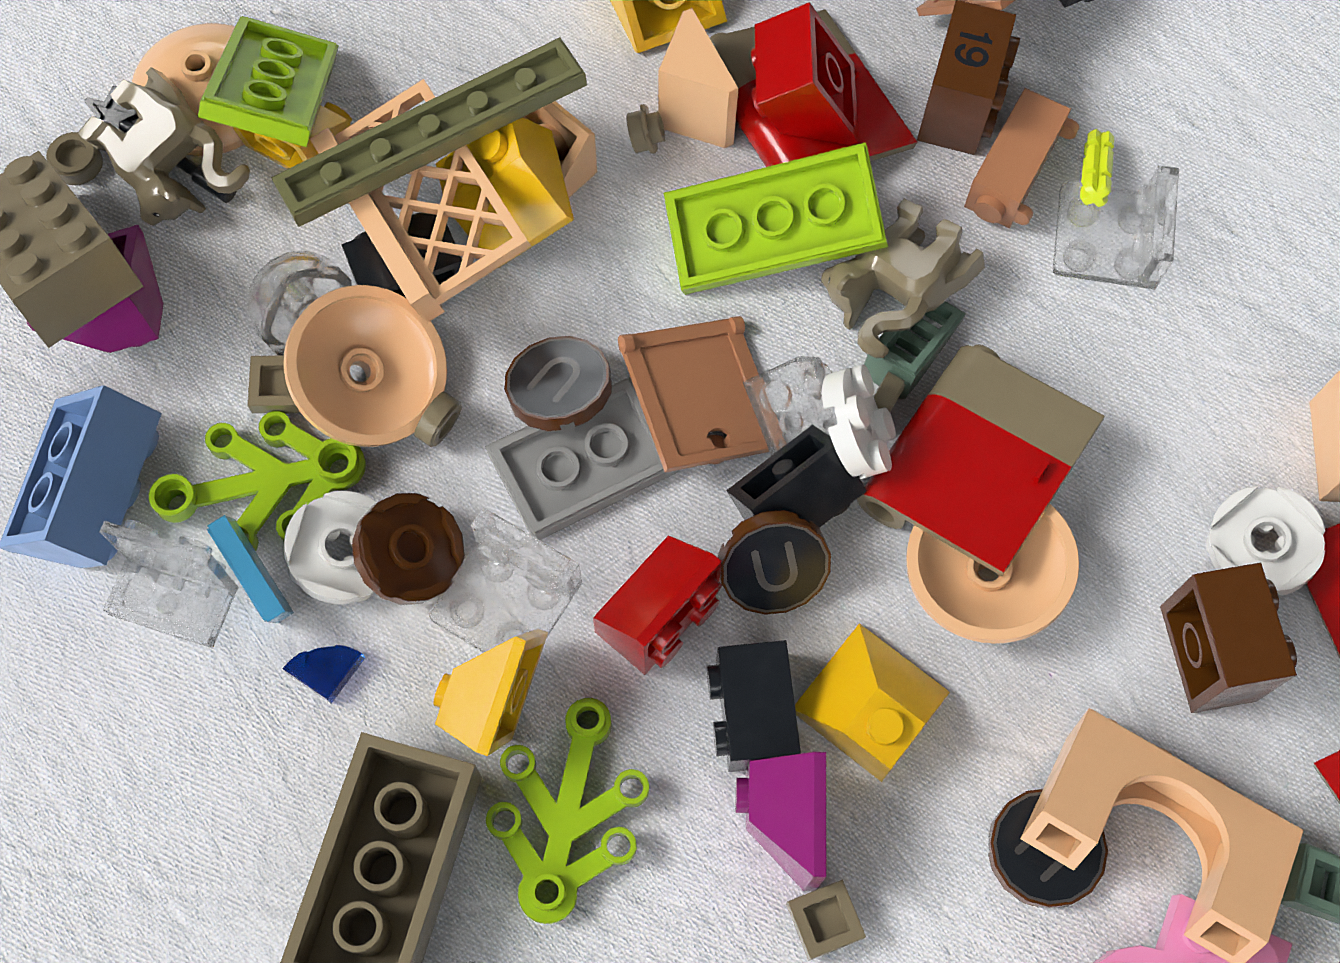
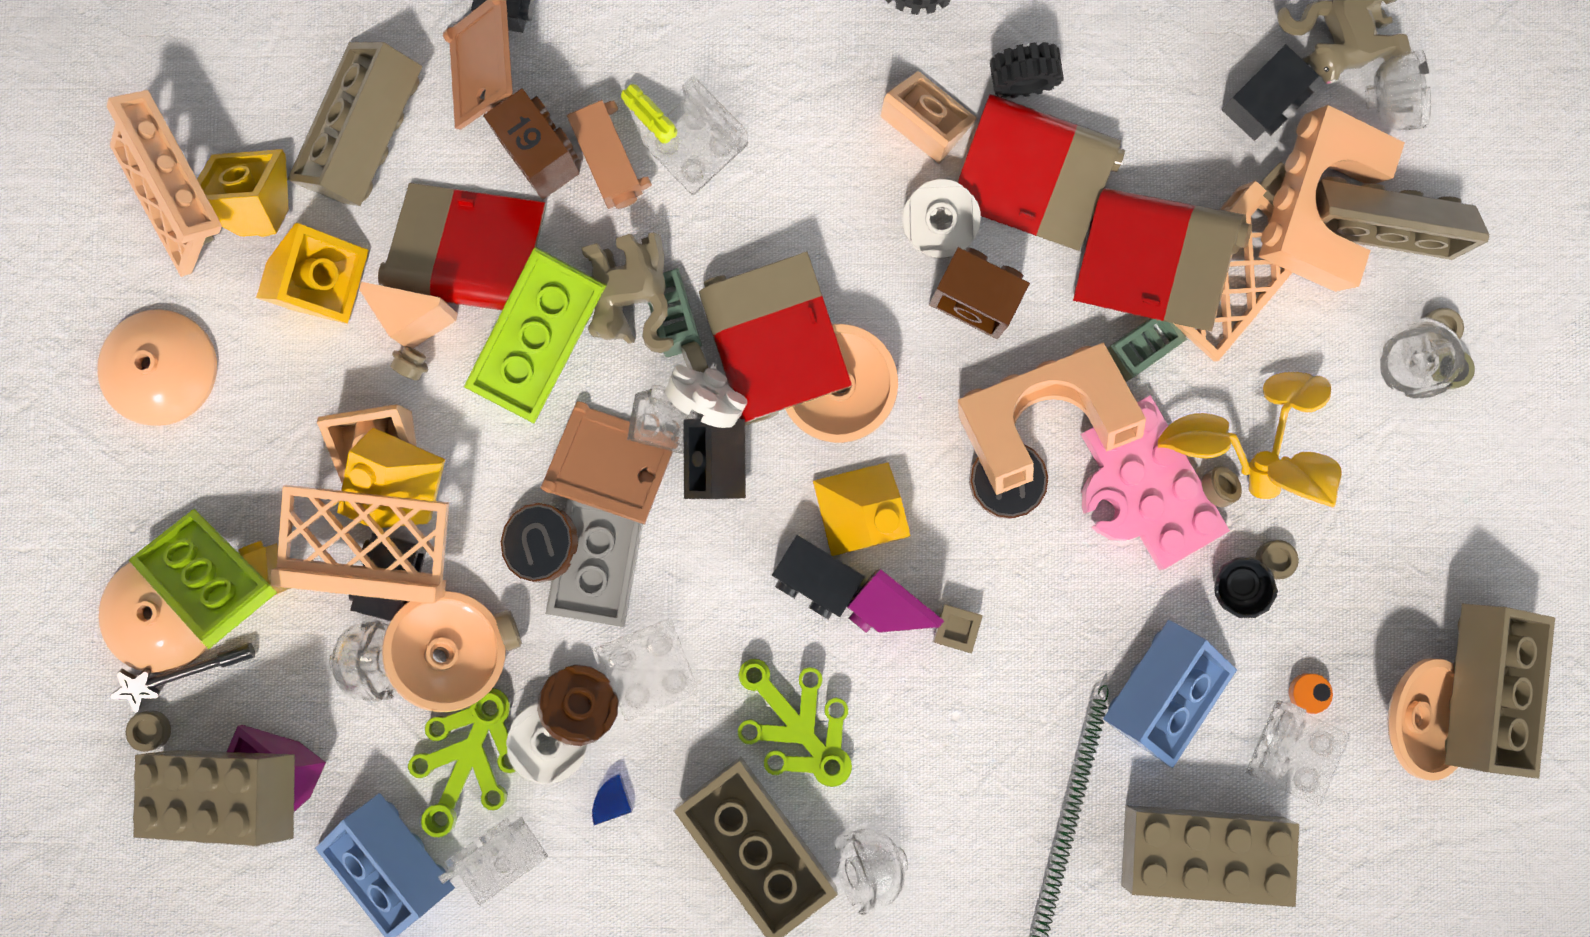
camera: 55 degrees left, 15 degrees up
dark tan animal [78,67,250,226] -> none
dark azure tile [207,515,294,623] -> none
dark tan plate [247,355,301,414] -> none
olive tile [271,37,587,227] -> none
yellow slope [433,629,548,756] -> none
red slope [593,535,722,675] -> none
black tile [718,510,831,615] -> none
red slope [751,2,859,146] -> none

